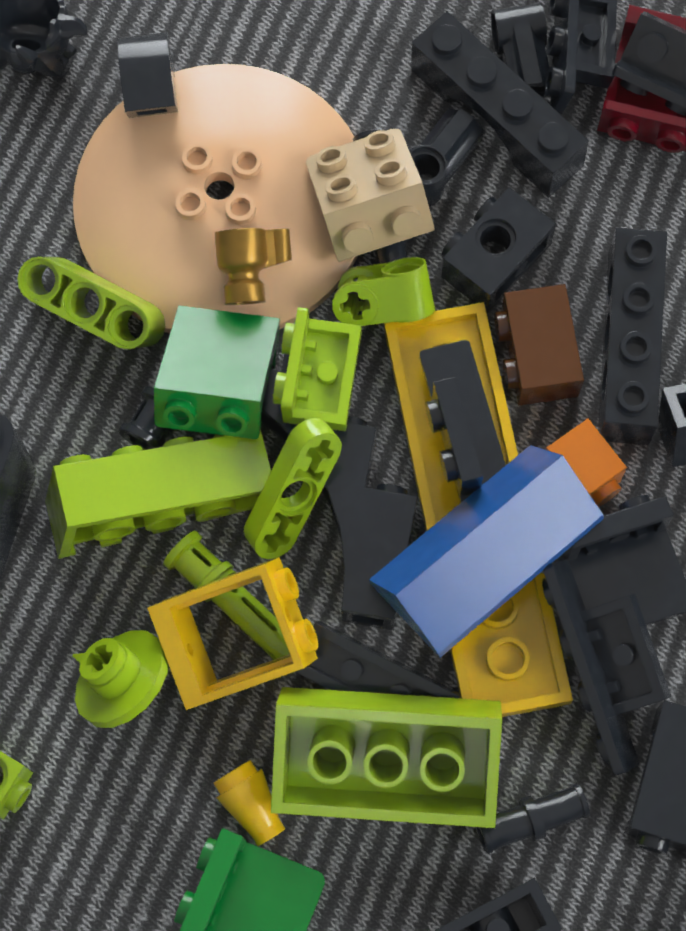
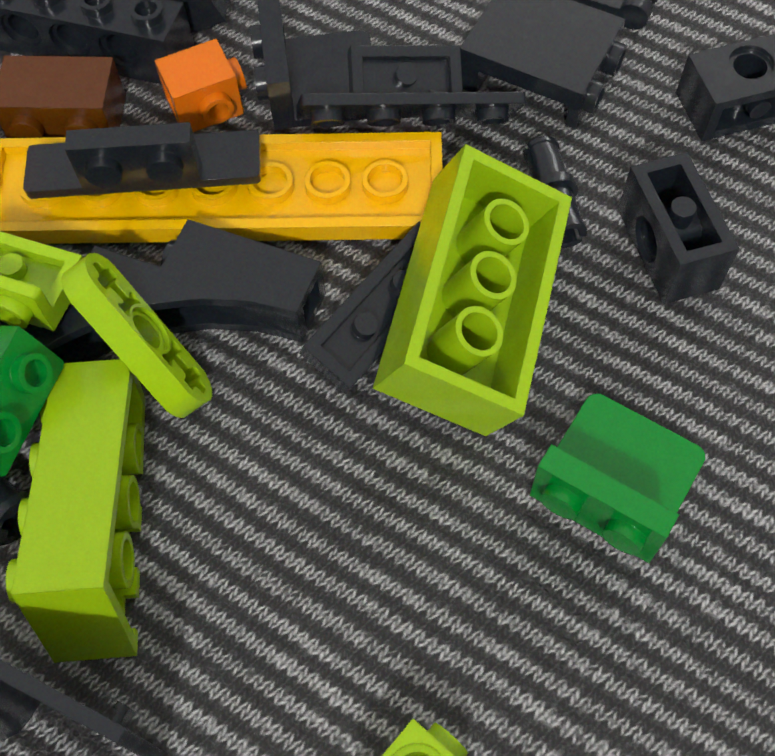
camera: 80 degrees left, 10 degrees down
lime piece [72,630,168,728] -> none
yellow window [147,557,318,710] -> none
lime pin [163,530,290,660] -> none
yellow cone [213,760,285,846] -> none
slope [369,445,604,658] -> none

